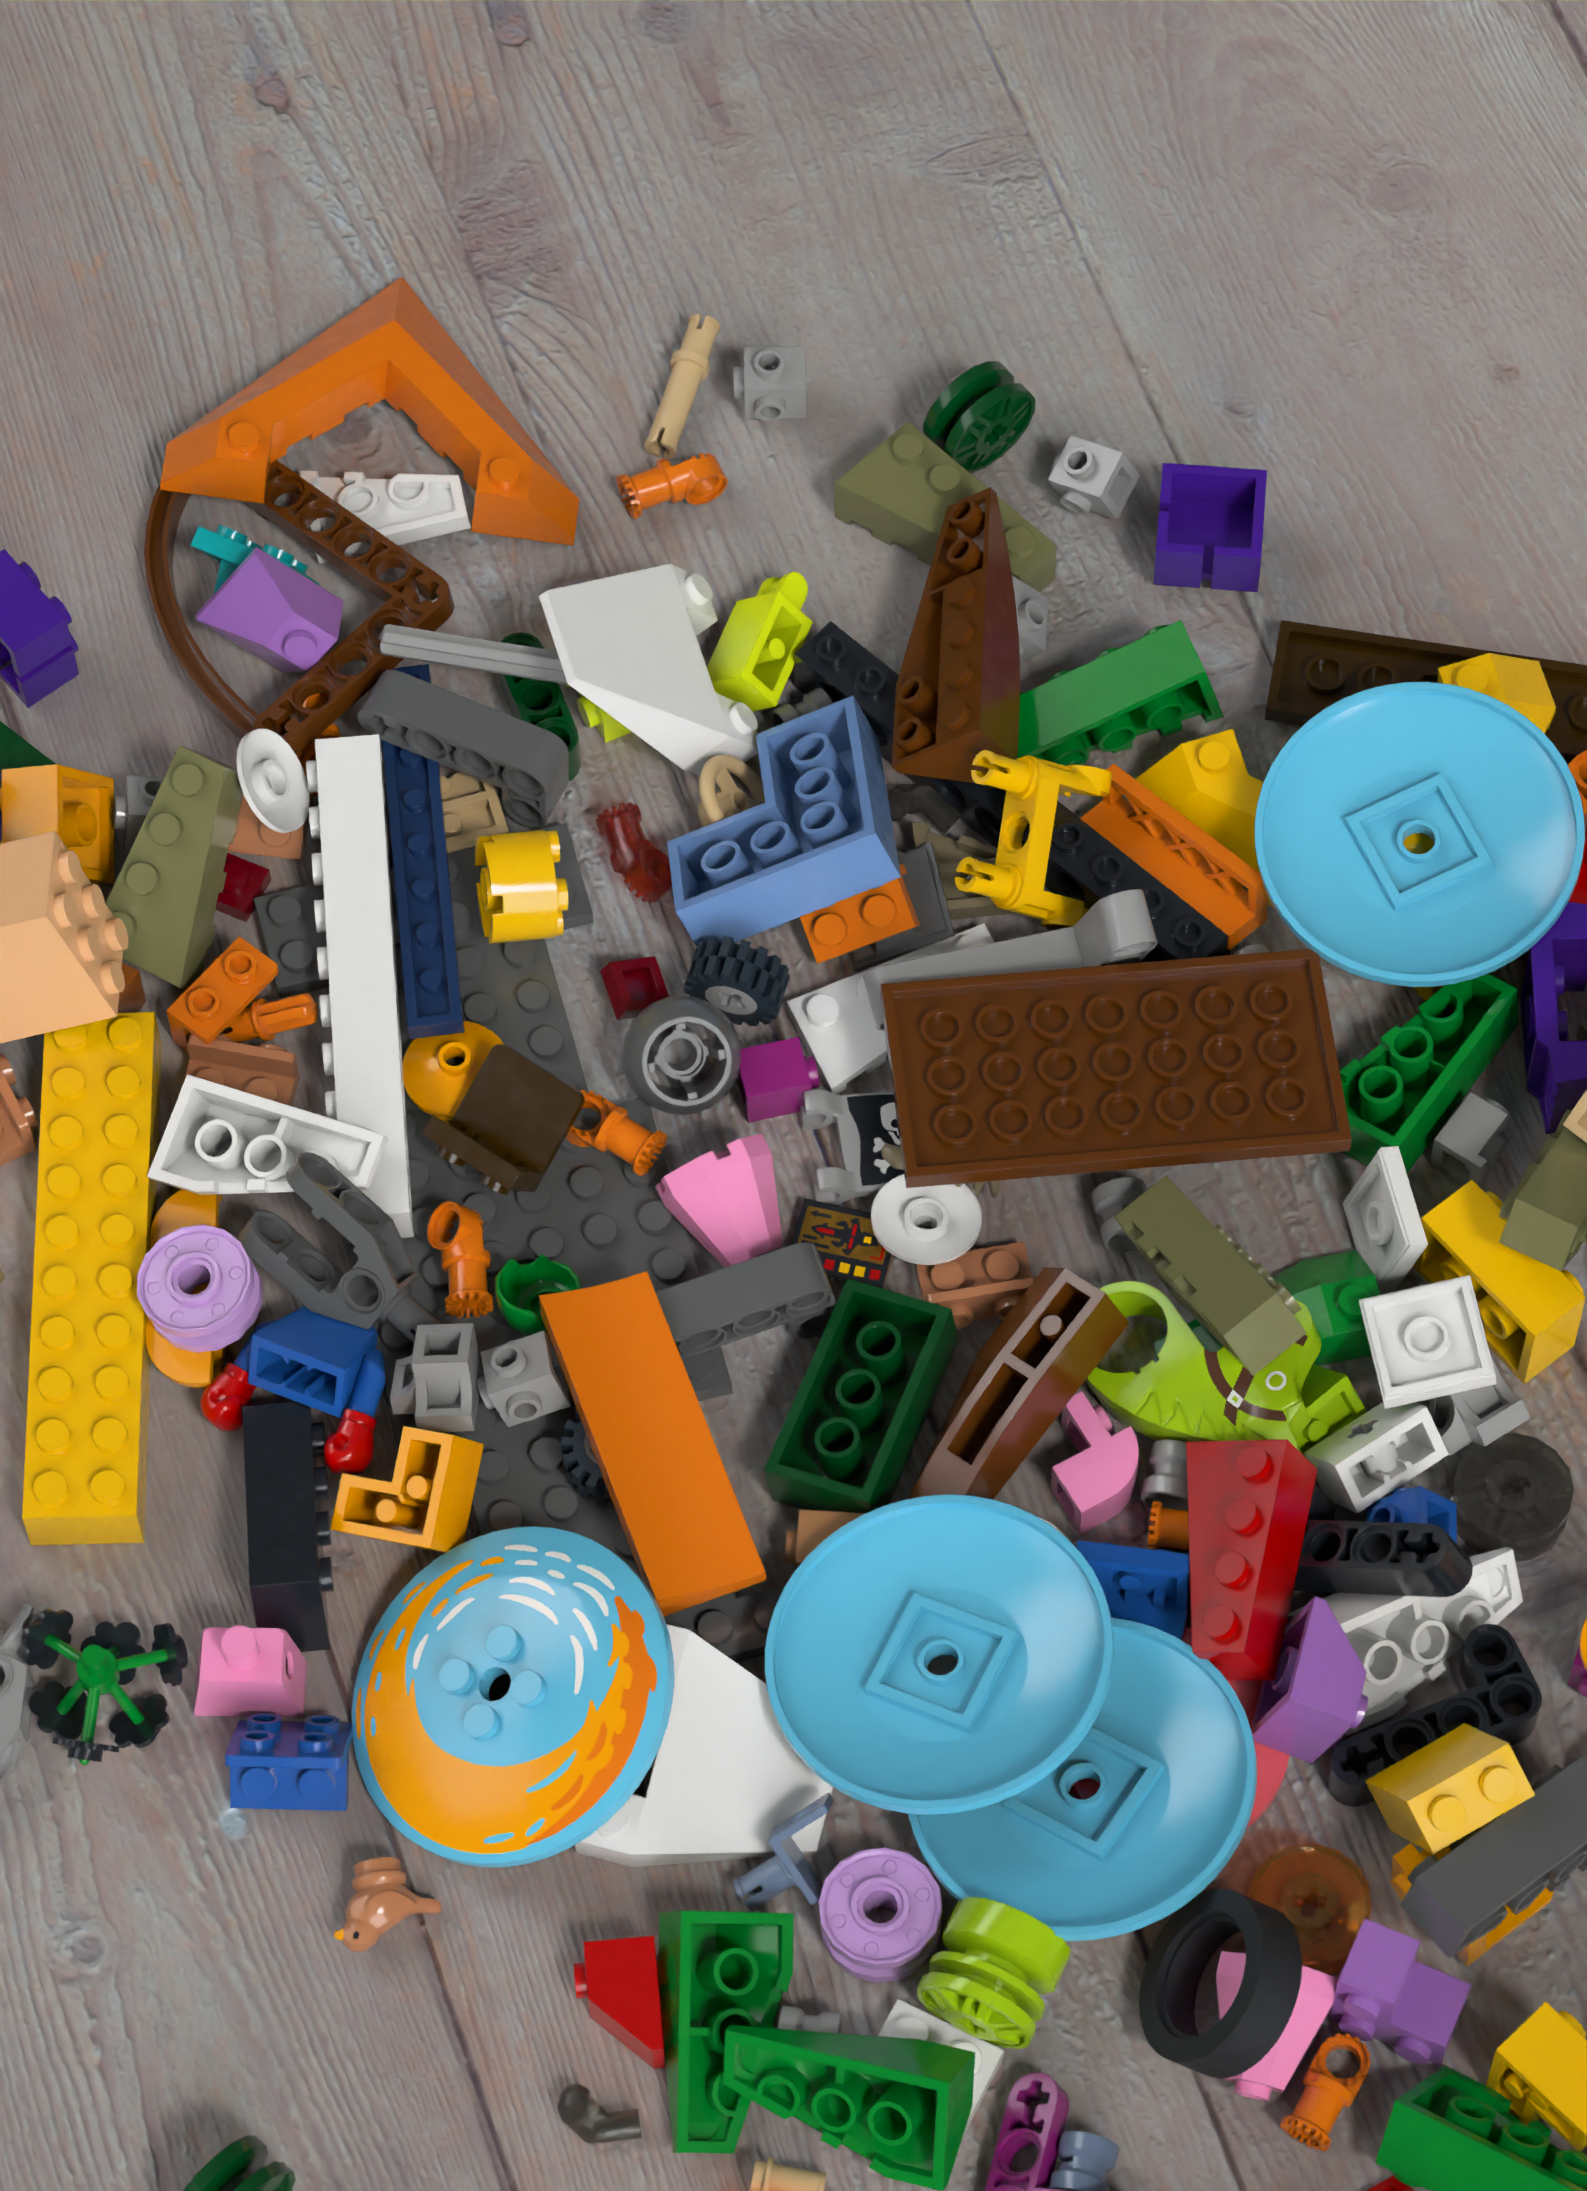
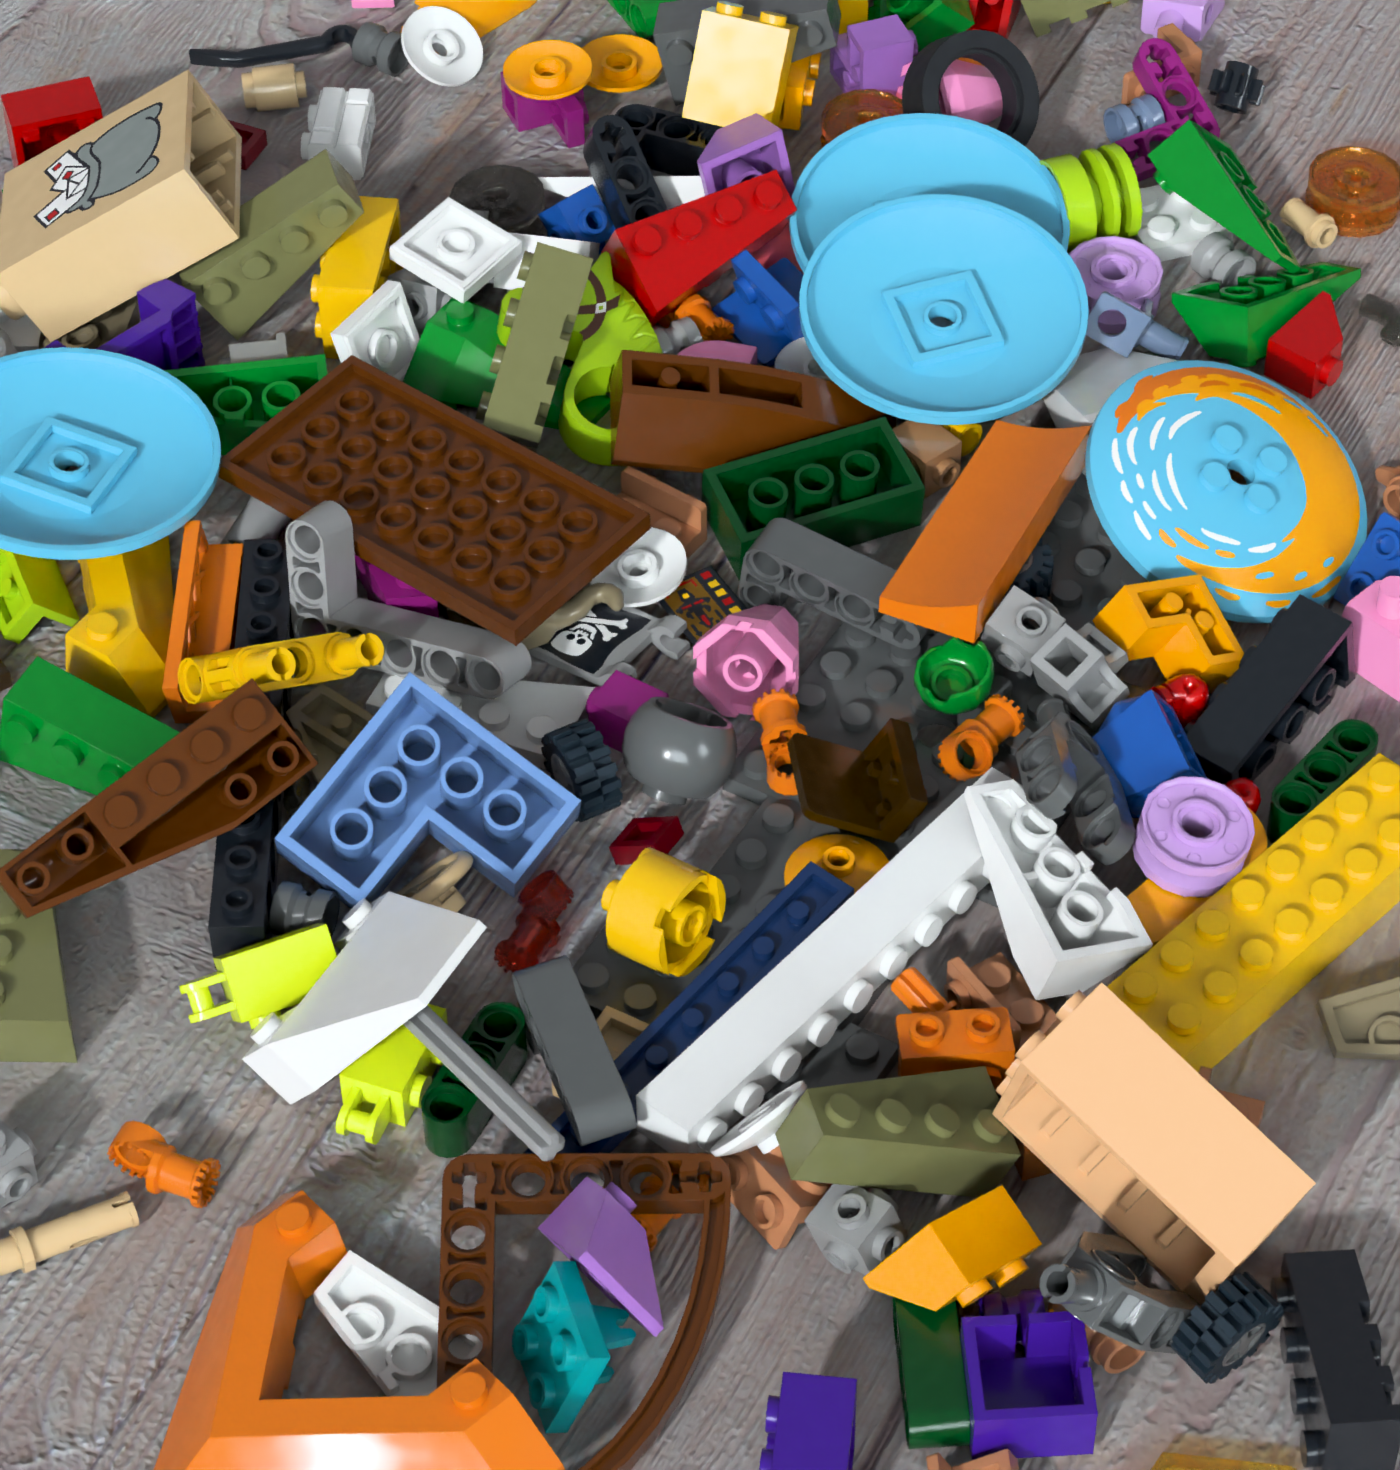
camera: 135 degrees left, 15 degrees down
none -> dark green beam [1267,719,1378,844]

